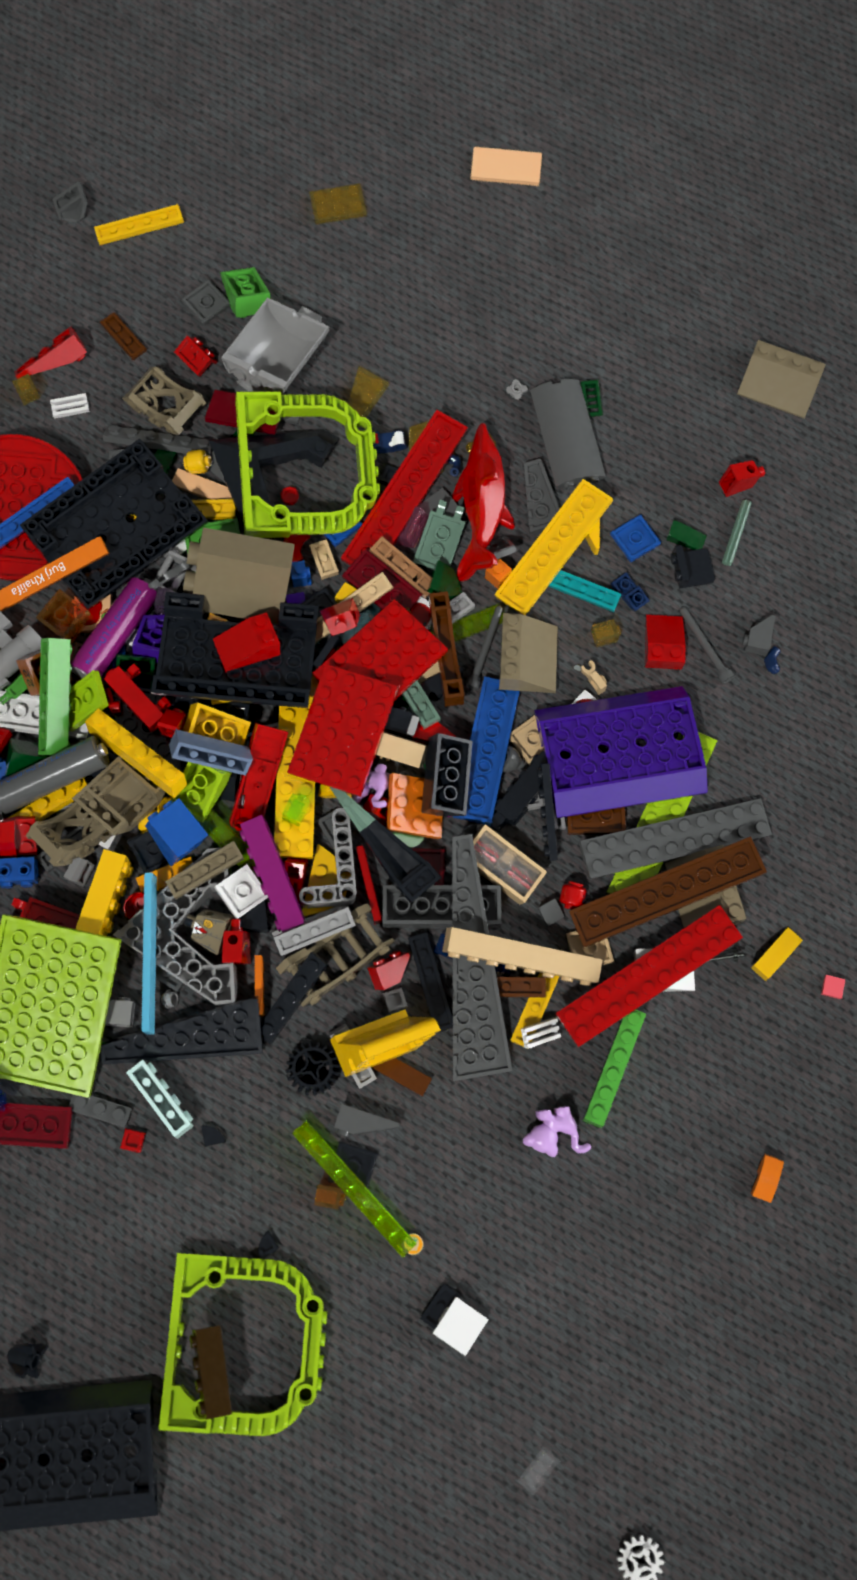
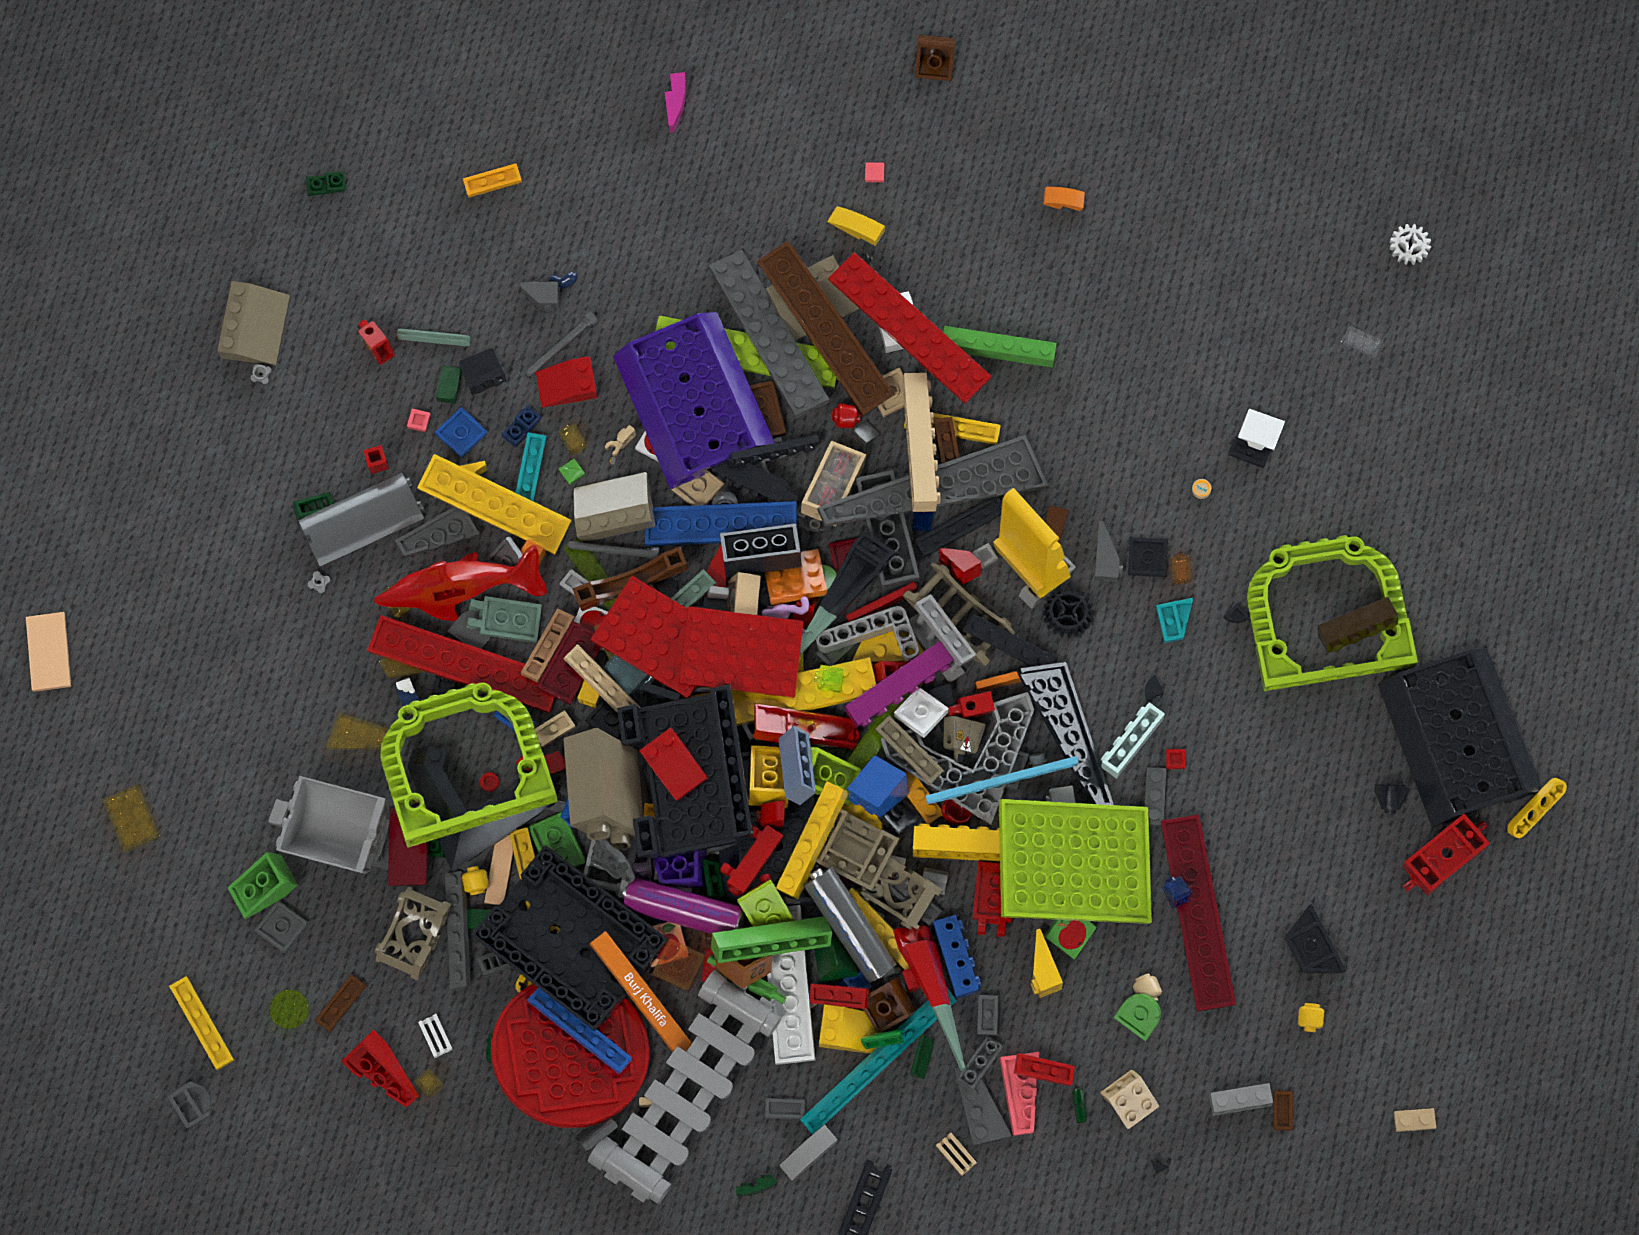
camera: 95 degrees left, 0 degrees up
red bracket [174,335,218,377] -> none
clear neon green tile [292,1121,417,1258] -> none
red torso [320,598,360,636] -> none
clear pink panel [396,506,429,548] -> none
dark green slope [427,560,462,599] -> none
dark blue arm [448,454,461,477] -> none
white tile [521,1017,561,1049] -> none
lavender animal [523,1106,591,1157] -> none
none -> light grey plate [251,364,272,384]
none -> clear neon green tile [270,990,309,1029]
none -> red brick [363,445,389,474]
none -> coral plate [407,409,431,433]
none -> bright green tile [559,459,585,485]
none -> teal wing [1156,598,1193,643]

